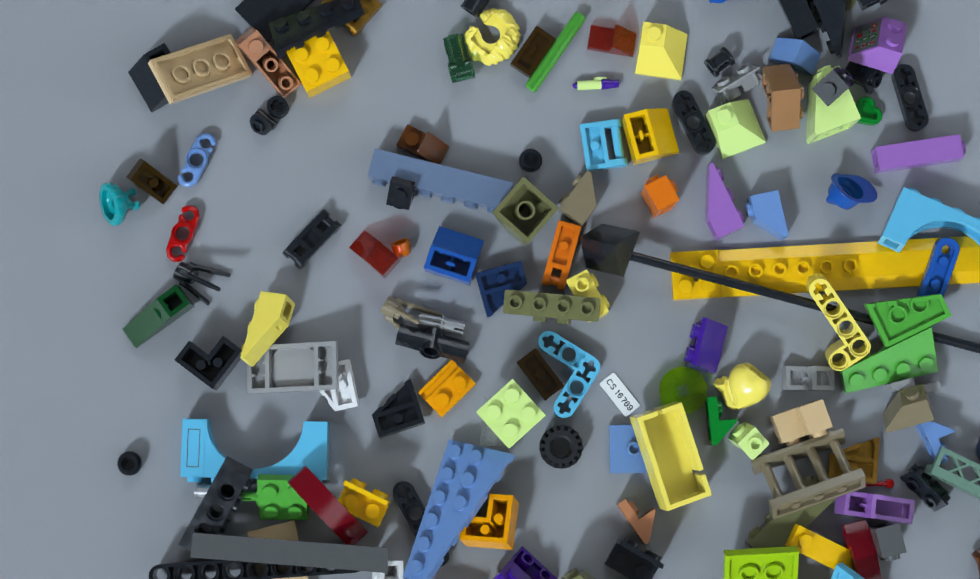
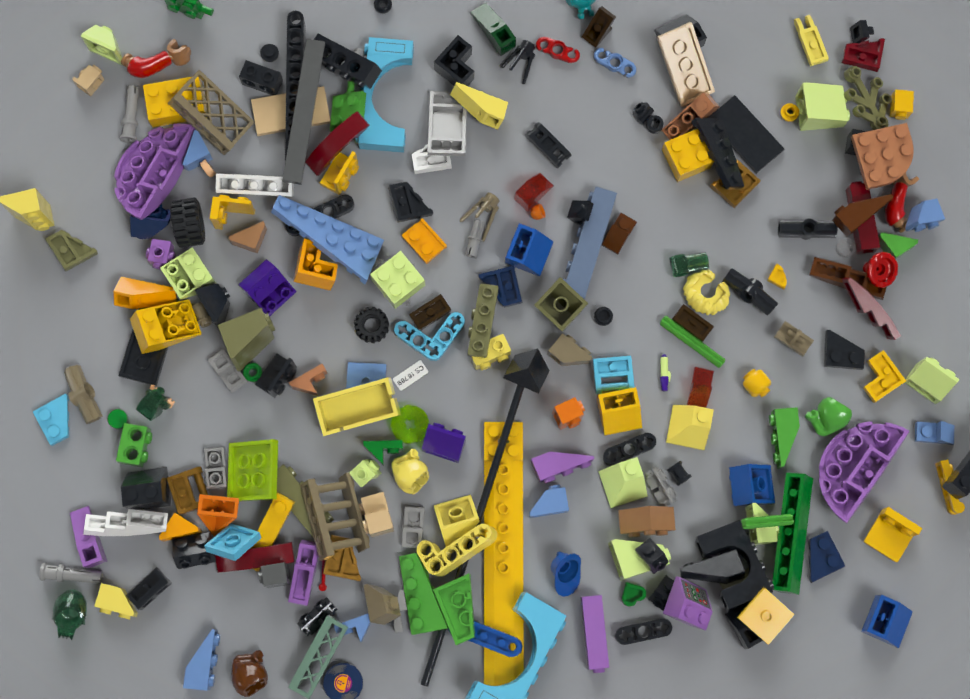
camera: 90 degrees right, 5 degrees down
black piece [395,324,470,363] -> none
orange plate [541,220,581,291] -> none
medium blue slope [768,37,821,76] -> none
none -> light yellow slope [434,495,480,547]

